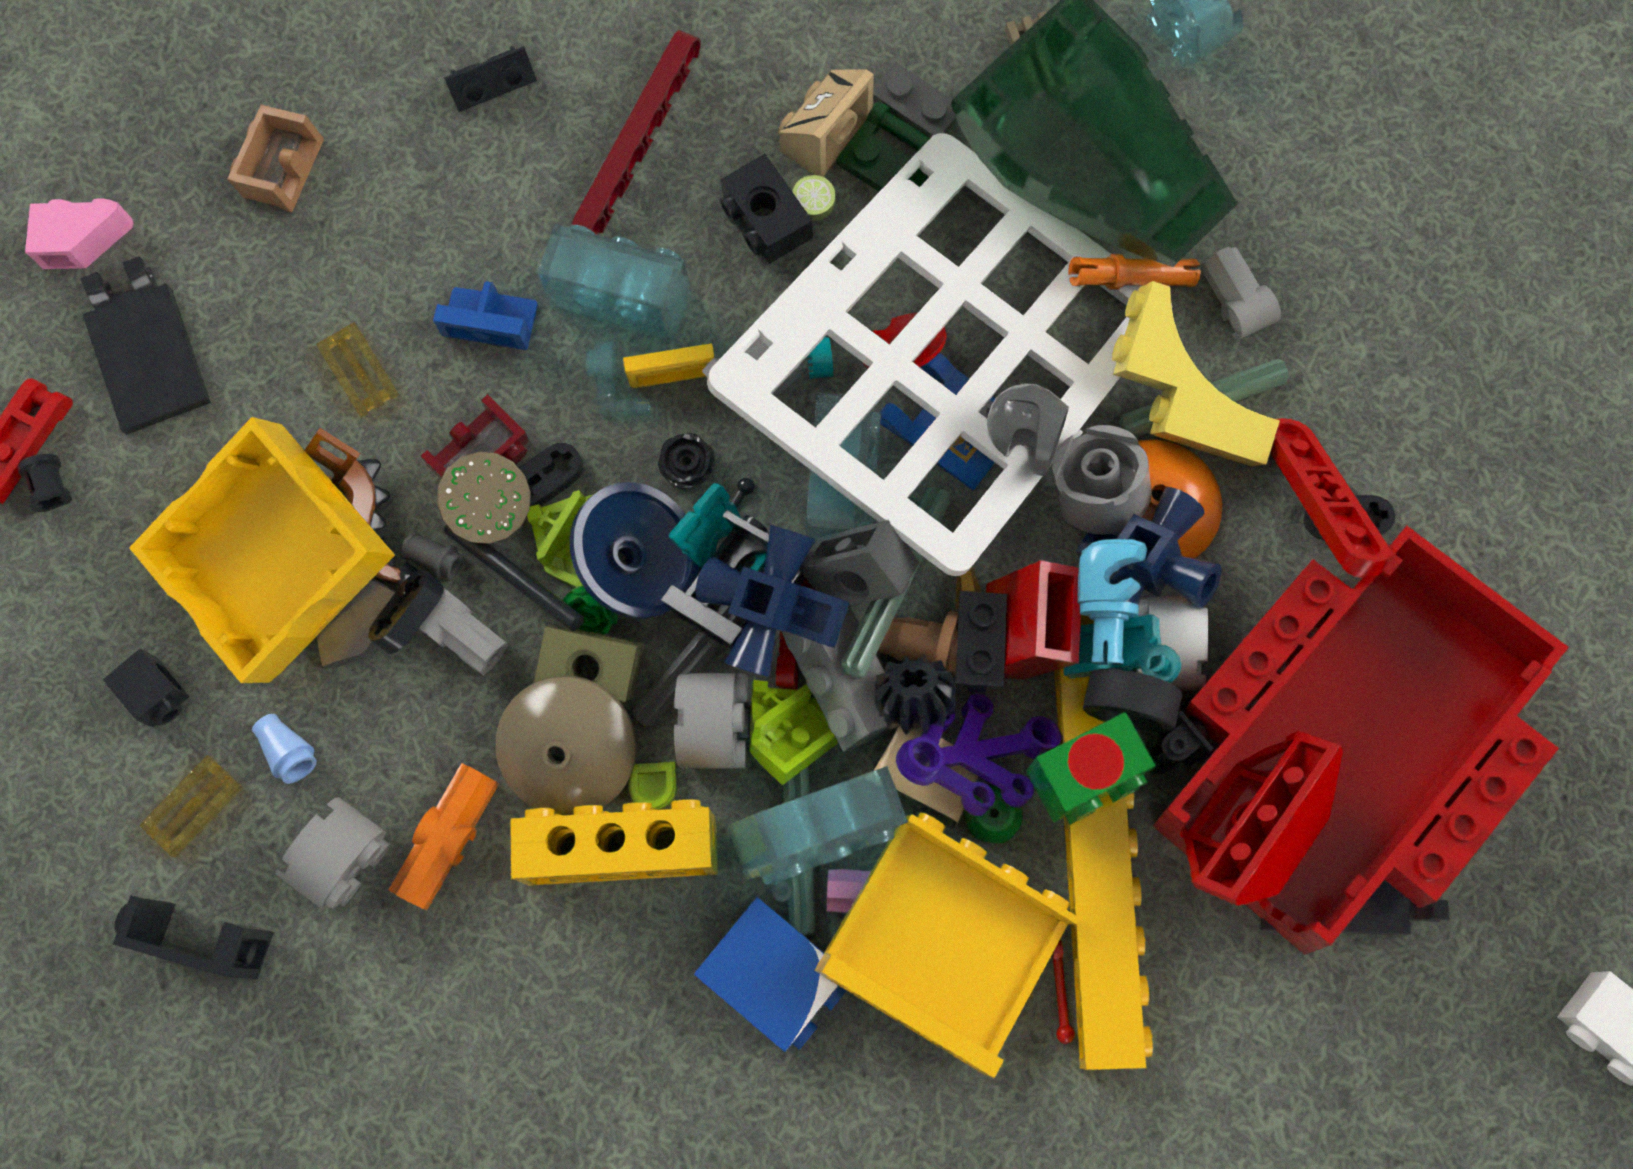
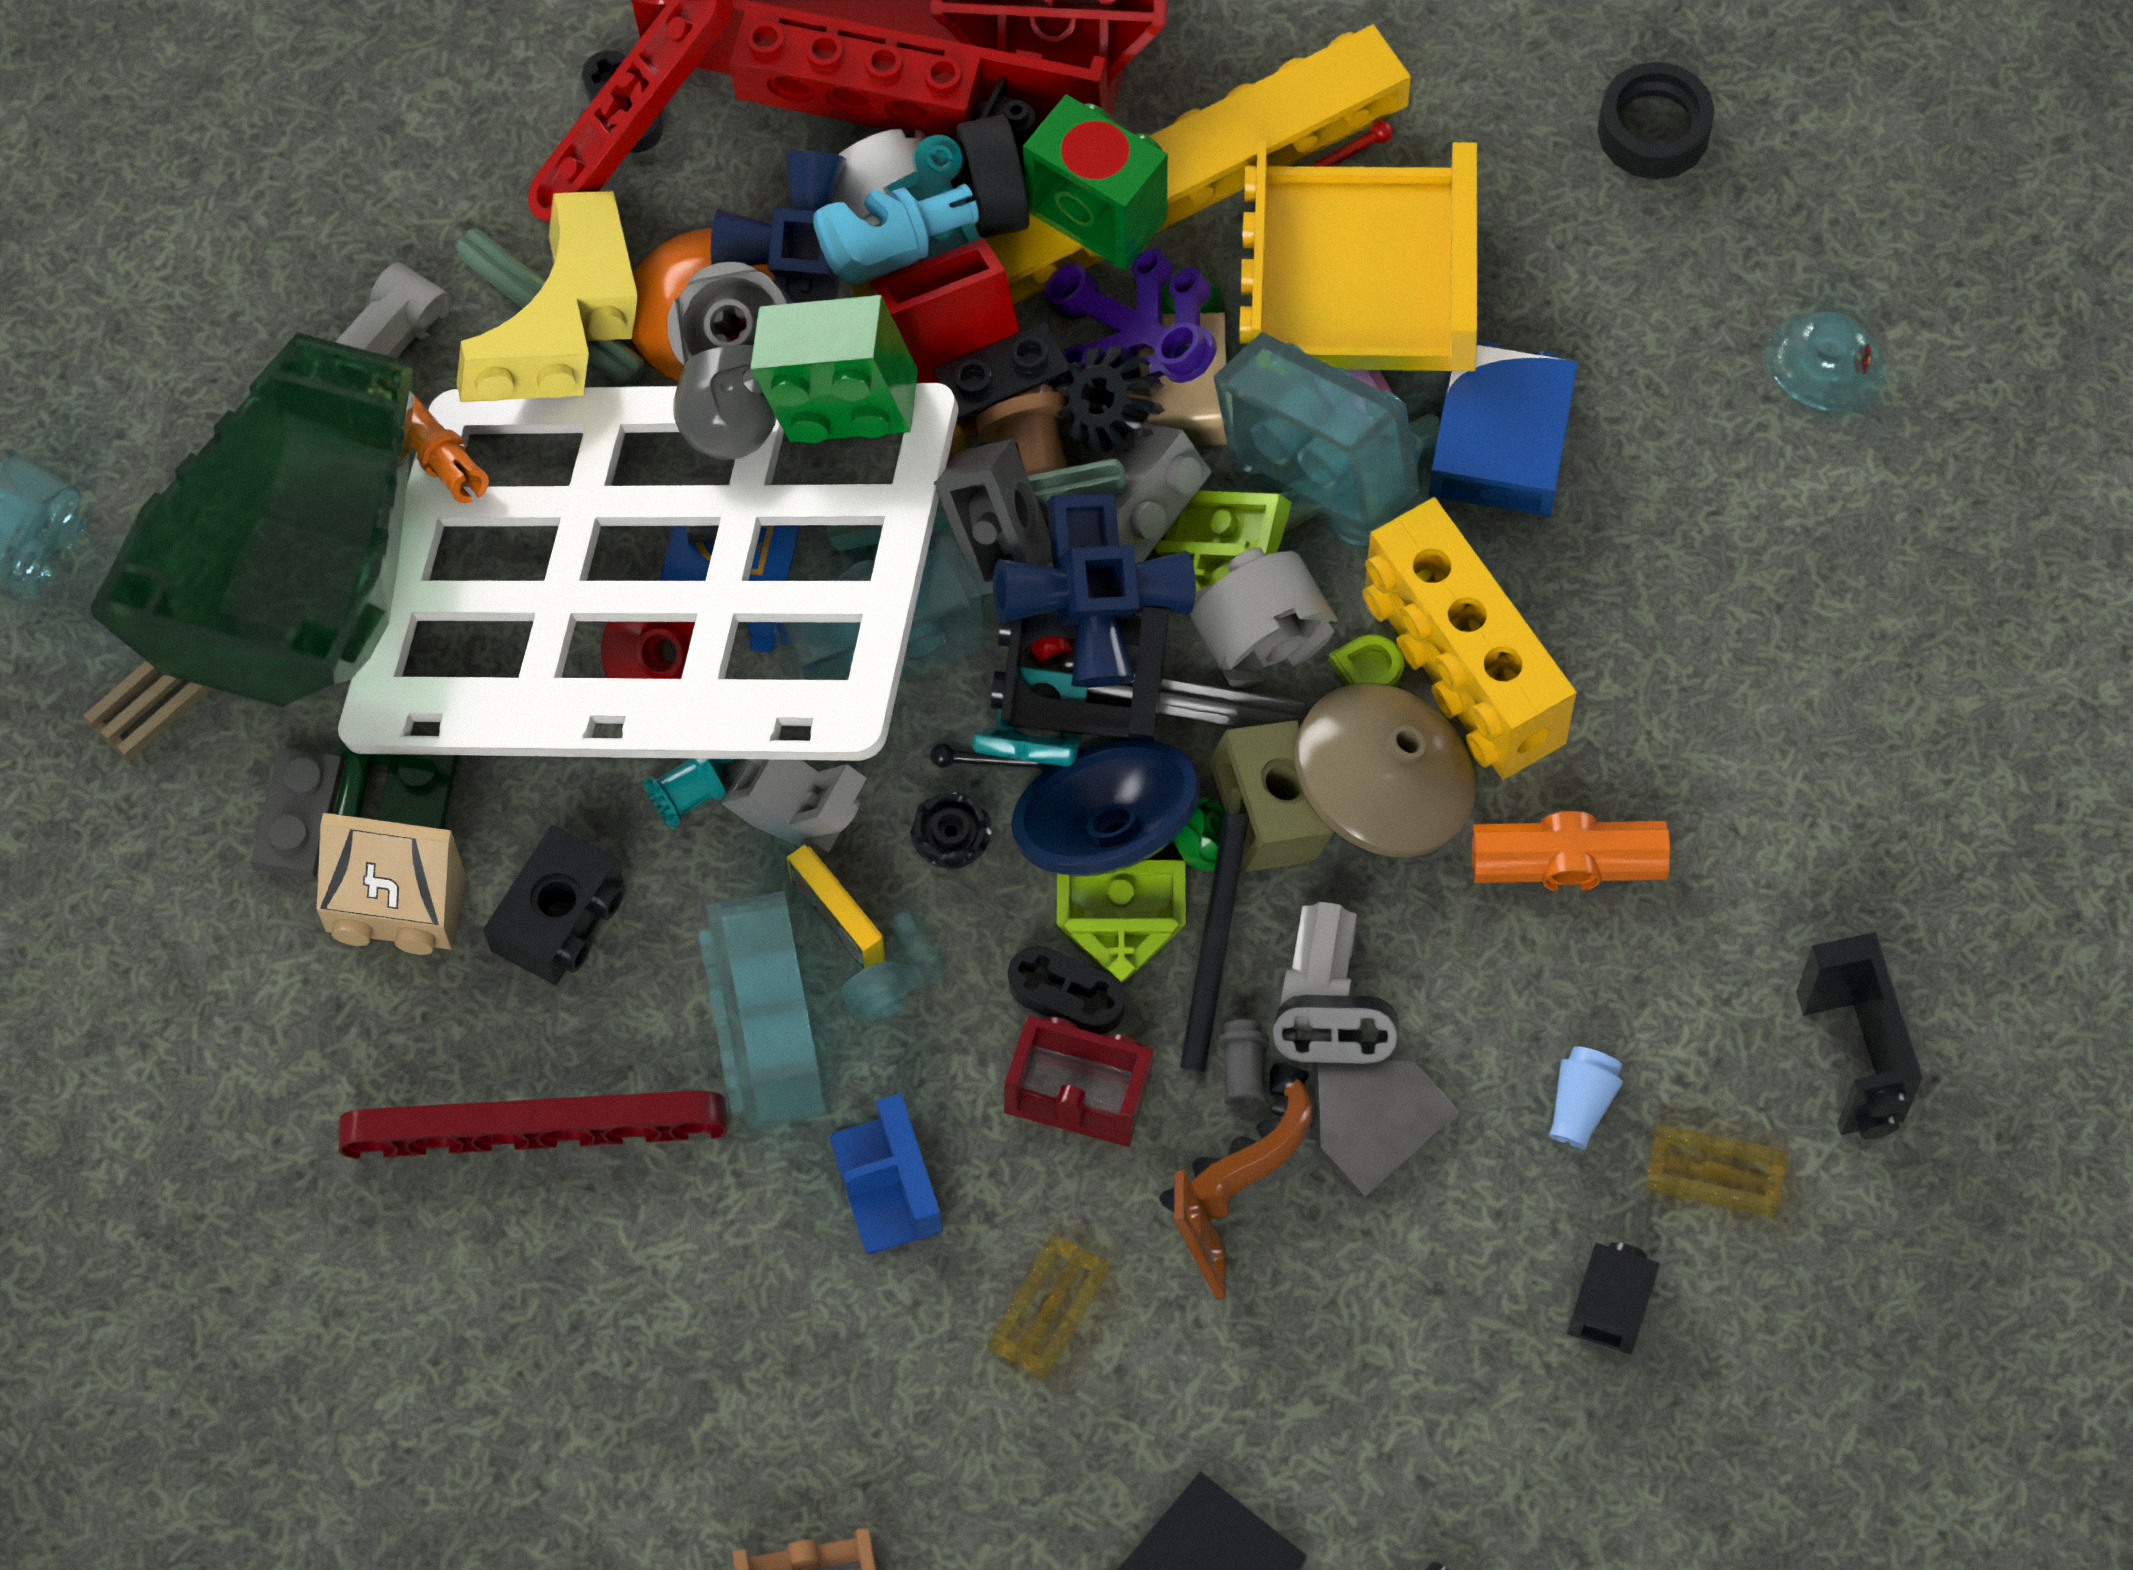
camera: 120 degrees left, 10 degrees down
yellow tile [129,417,395,683] -> none
light grey brick [275,797,391,910] -> none
dark tan tile [436,452,530,544] -> none
black hinge [444,46,537,112] -> none
yellowish green tile [792,175,835,221] -> none
none -> green brick [750,295,918,443]

